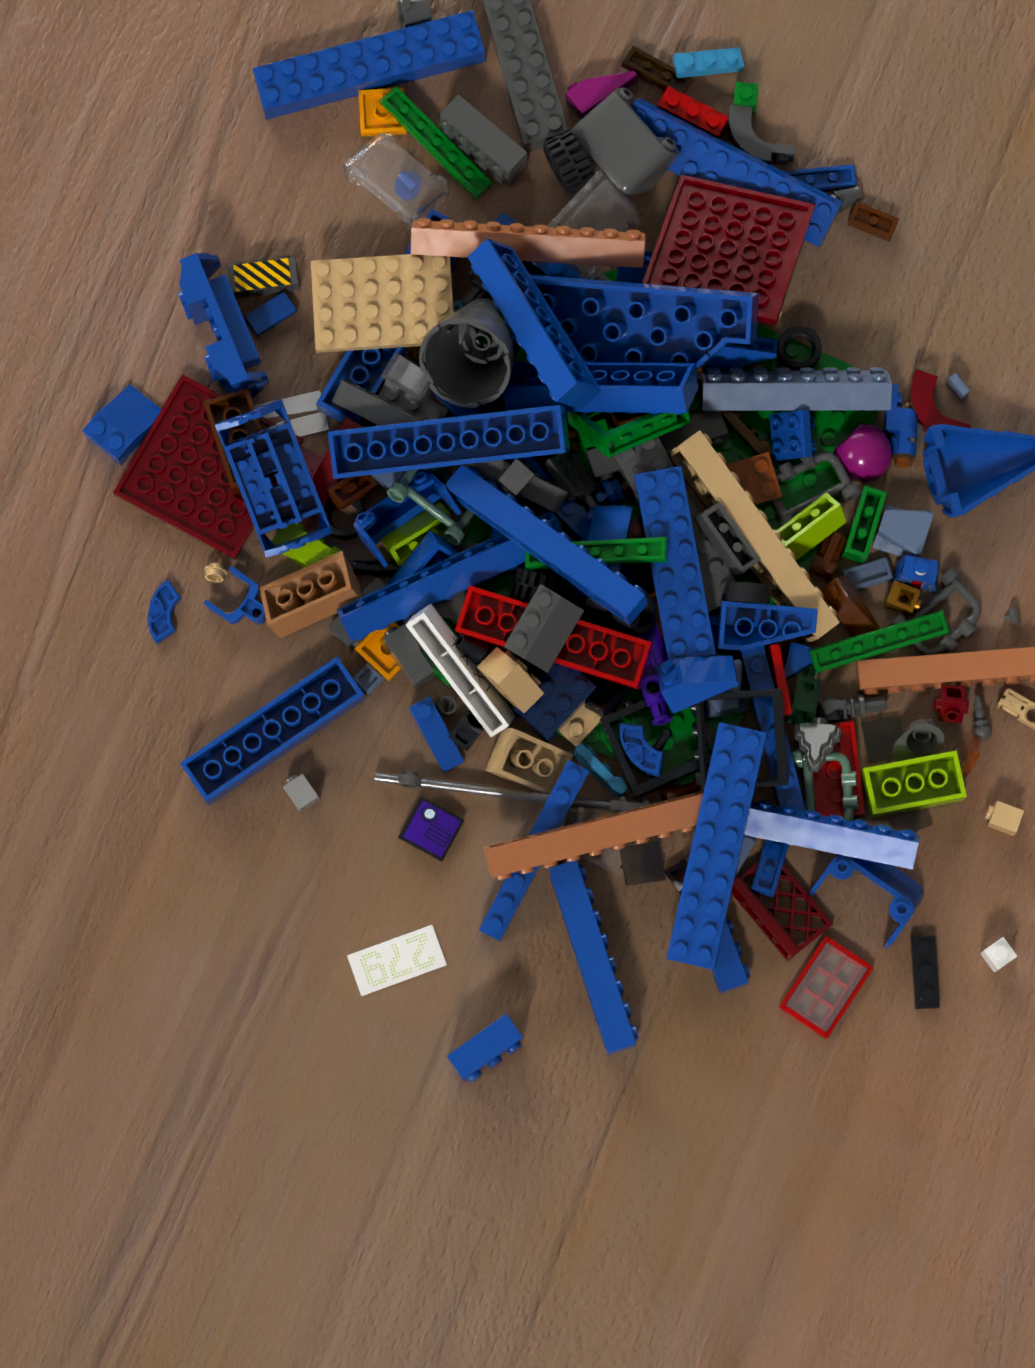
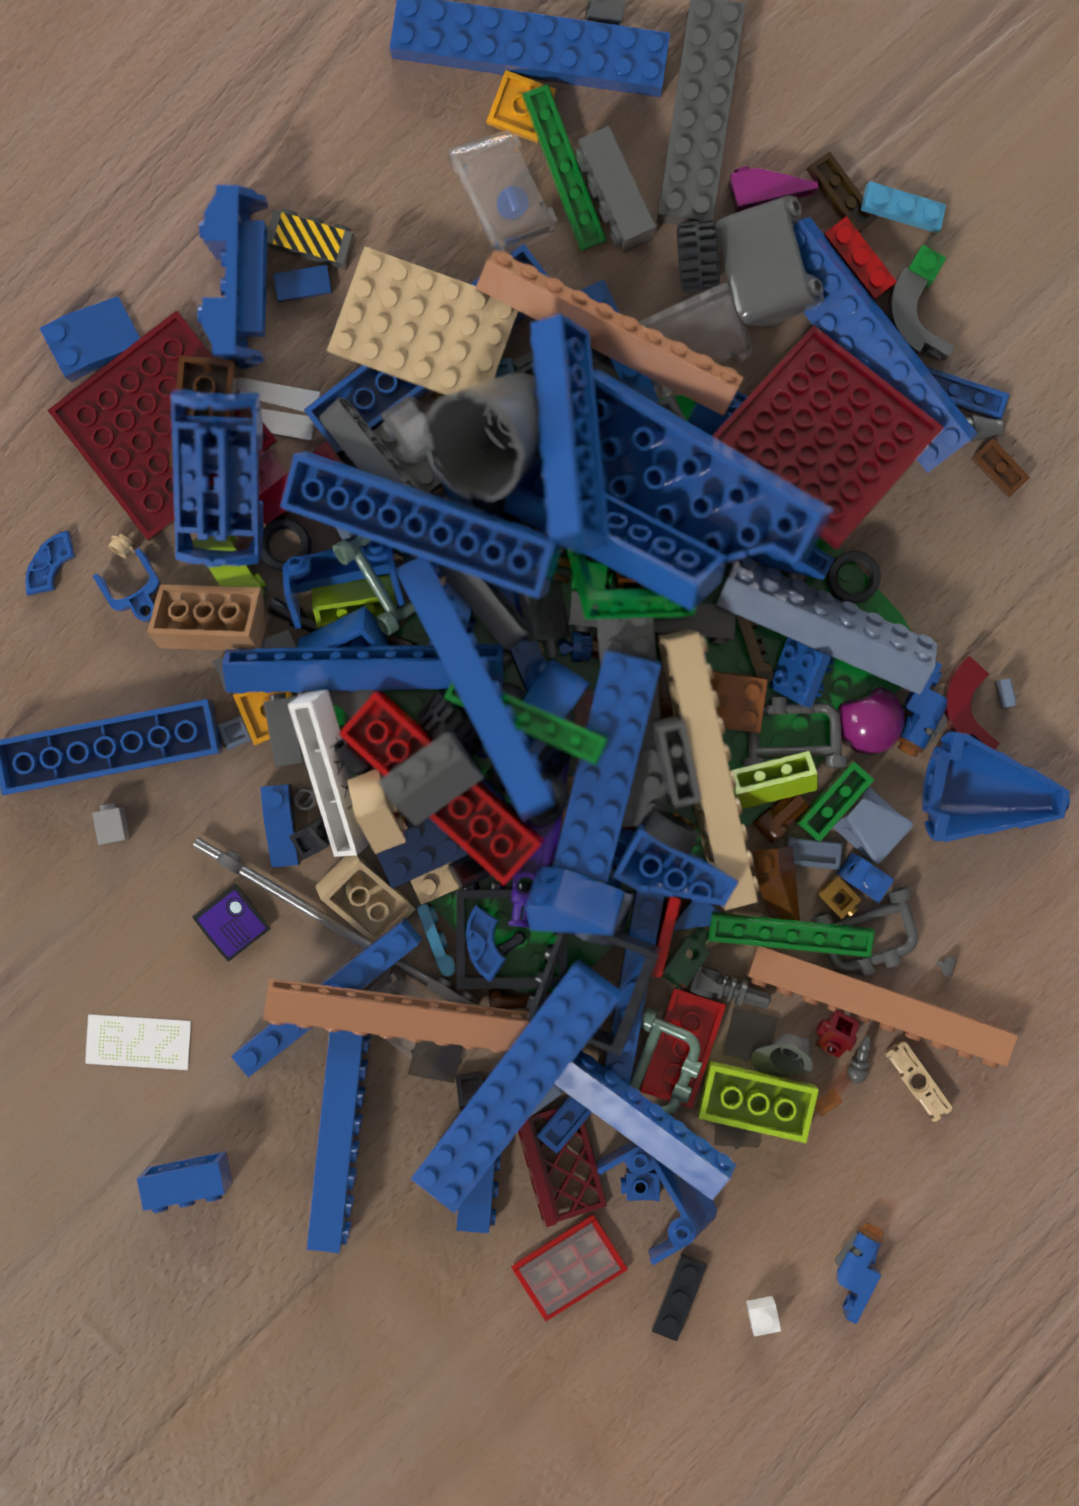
camera: 20 degrees right, 10 degrees up
reddish brown plate [326,475,378,511] -> none
dark grey brick [498,458,538,495] -> none
dark grey rock [794,717,842,772] -> none
tan brick [985,801,1024,836] -> none
none -> blue brick [620,1169,660,1201]

